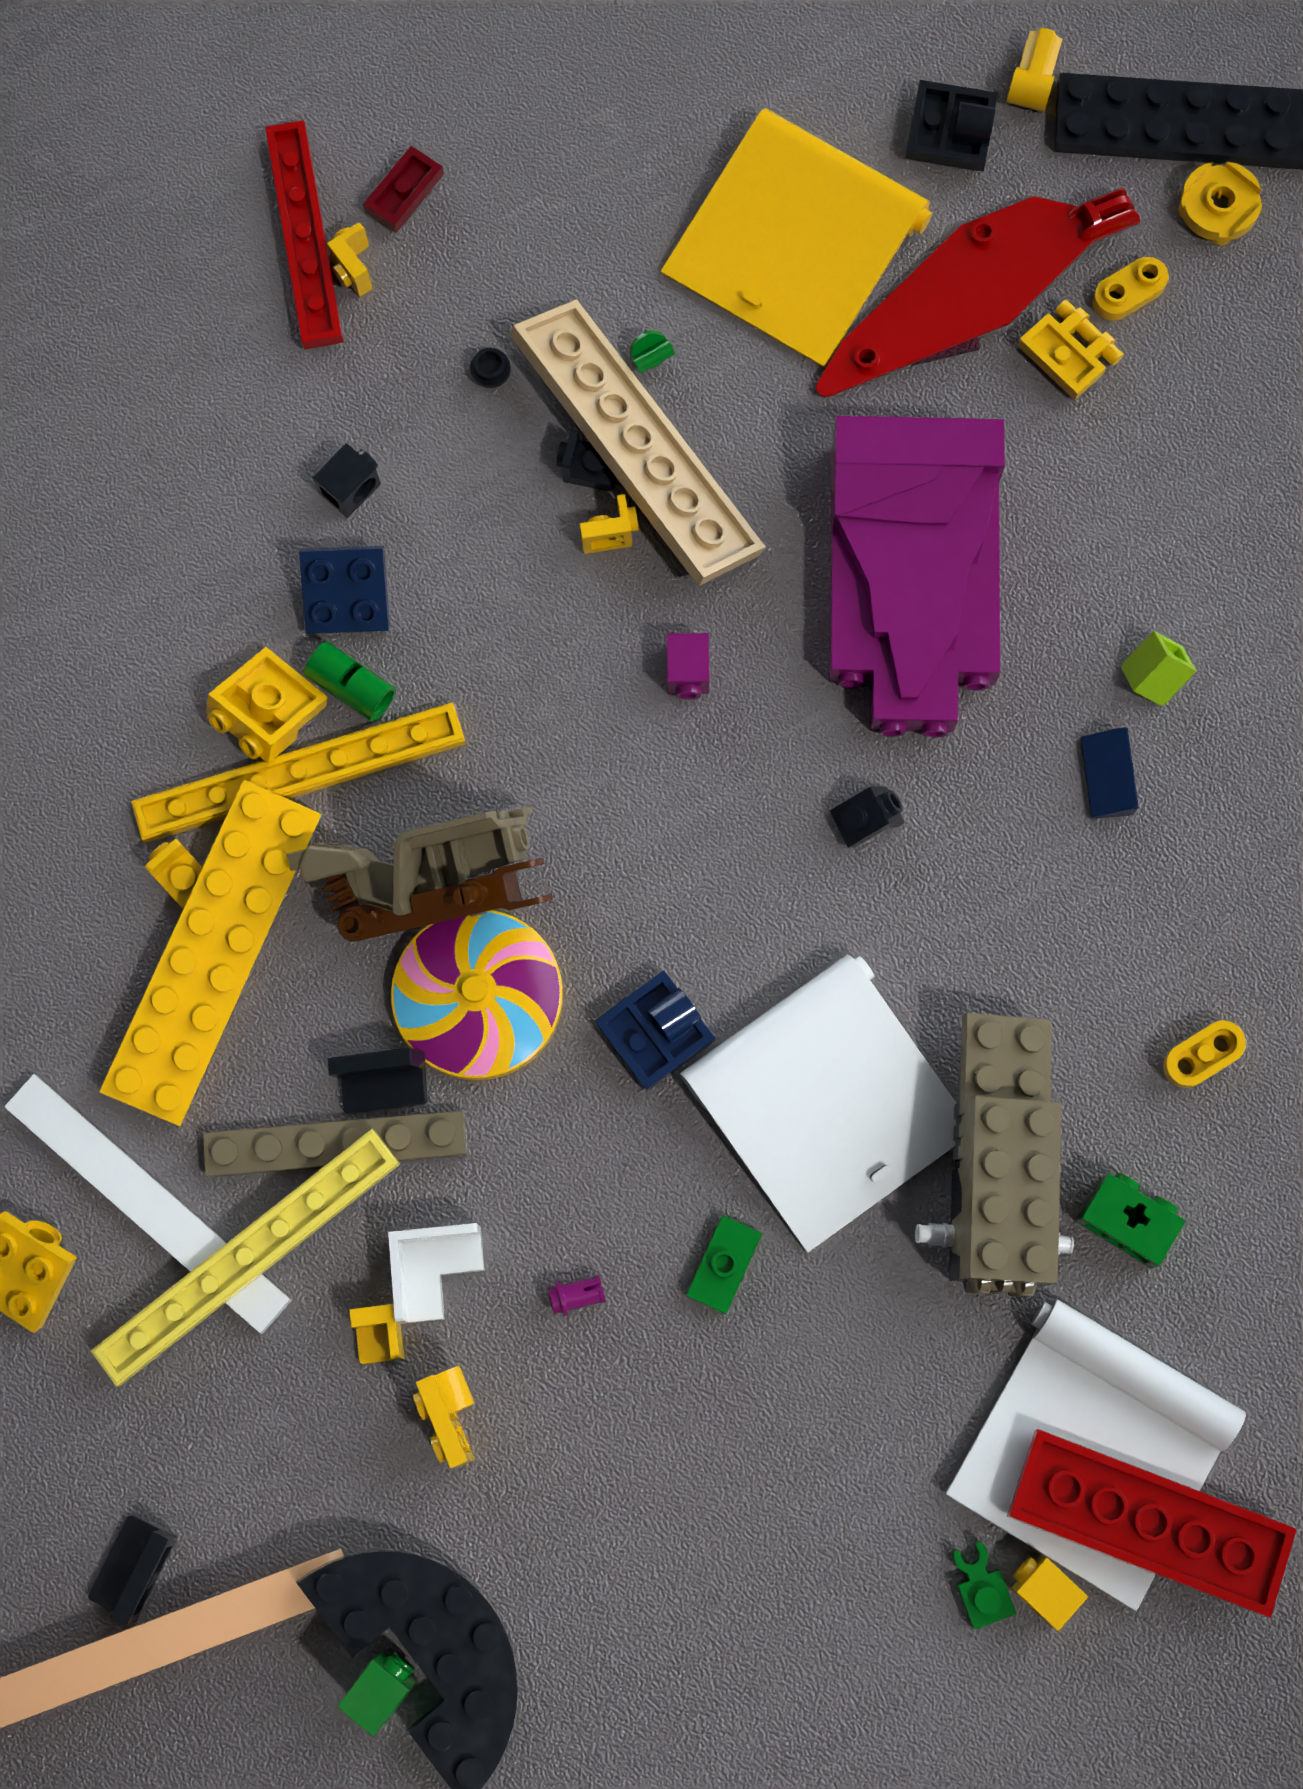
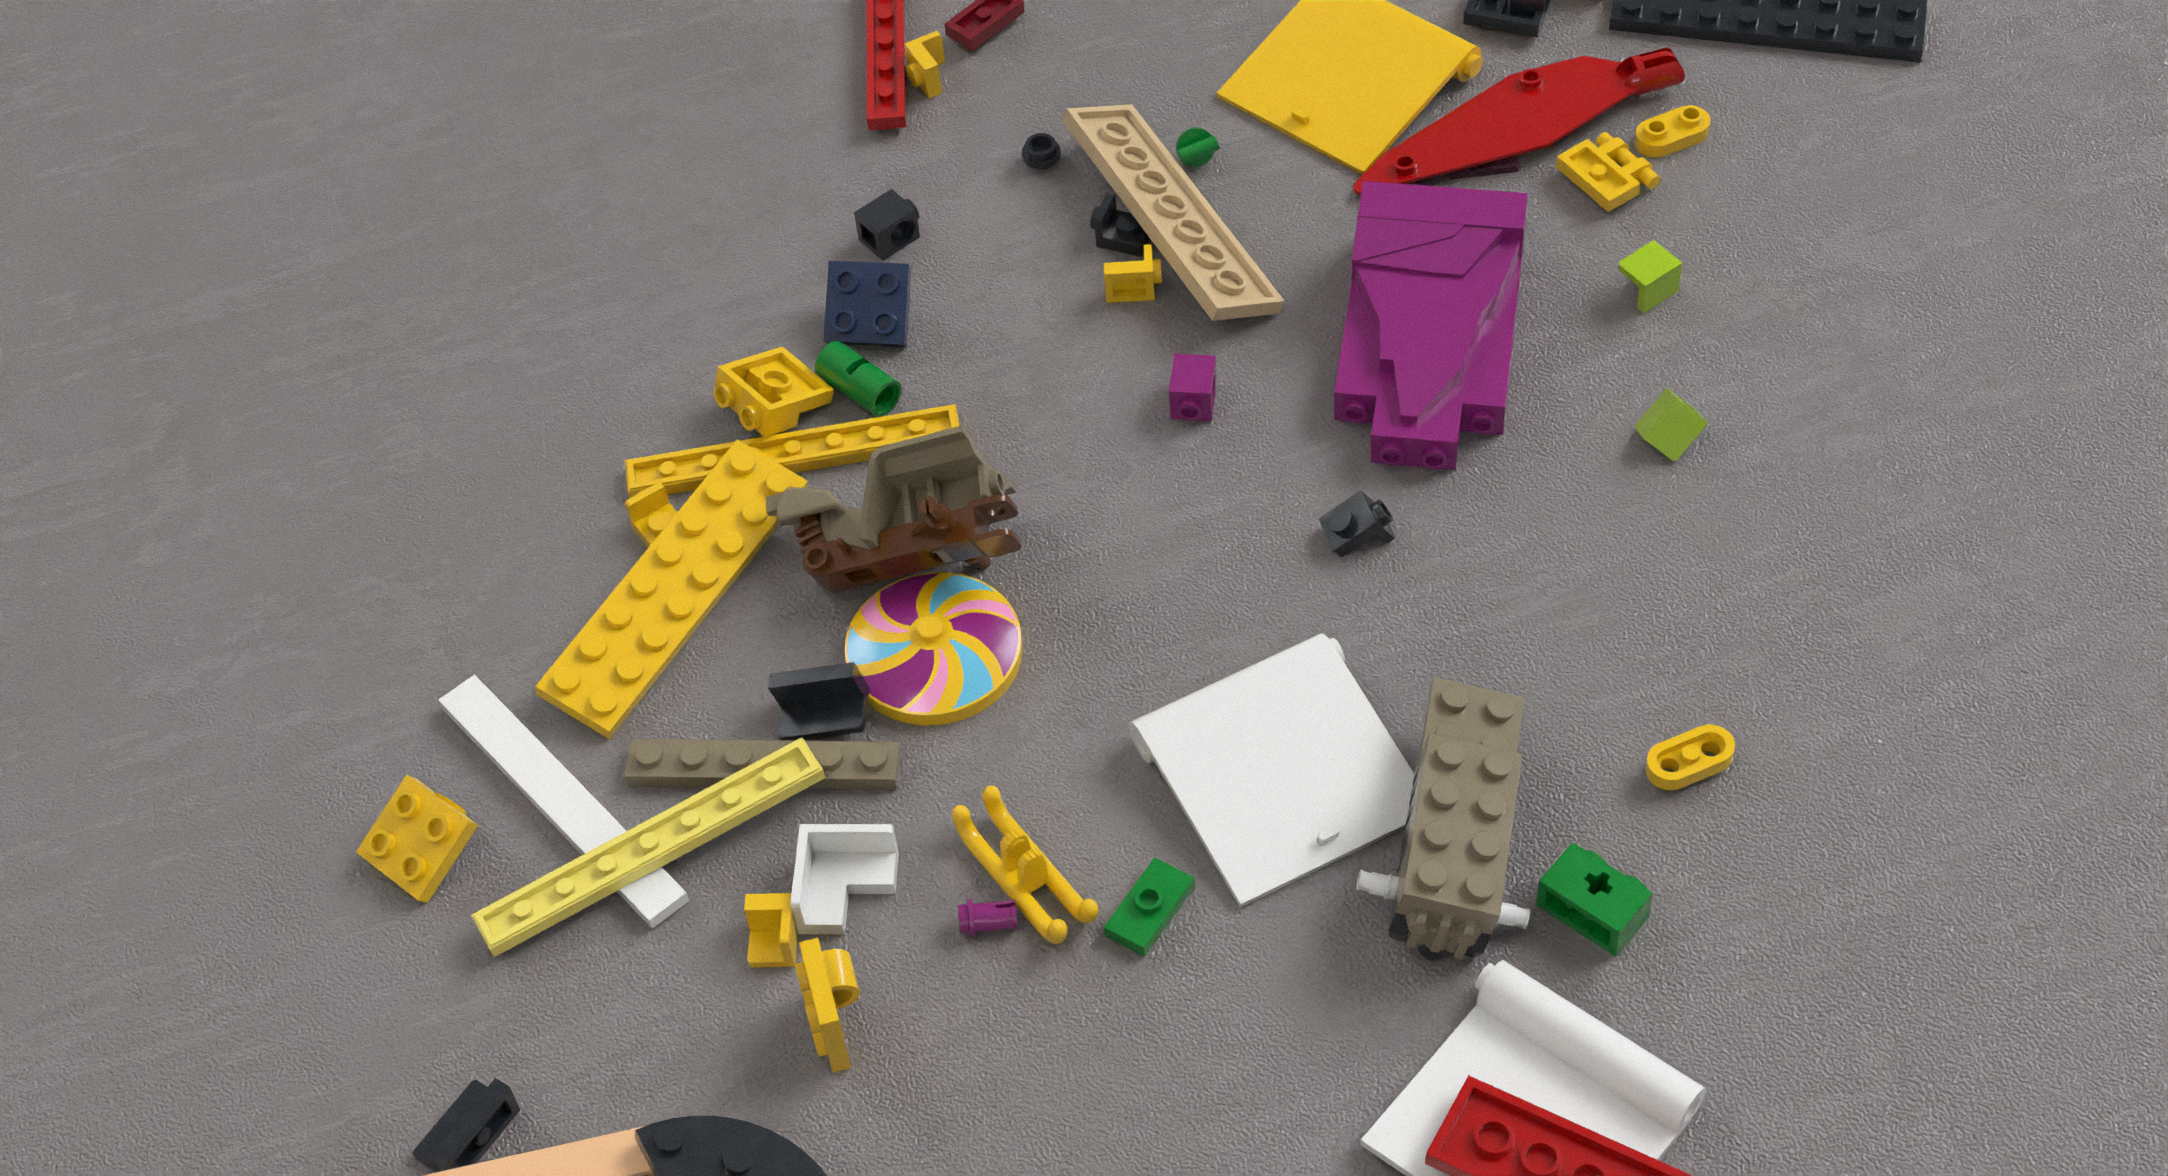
camera: 10 degrees right, 25 degrees down
dark blue plate [595,970,716,1092] -> none
dark blue slope [1080,727,1139,819] -> none
yellow plate [1178,162,1262,245] -> none
none -> yellow piece [951,785,1099,944]
none -> lime panel [1618,240,1682,313]

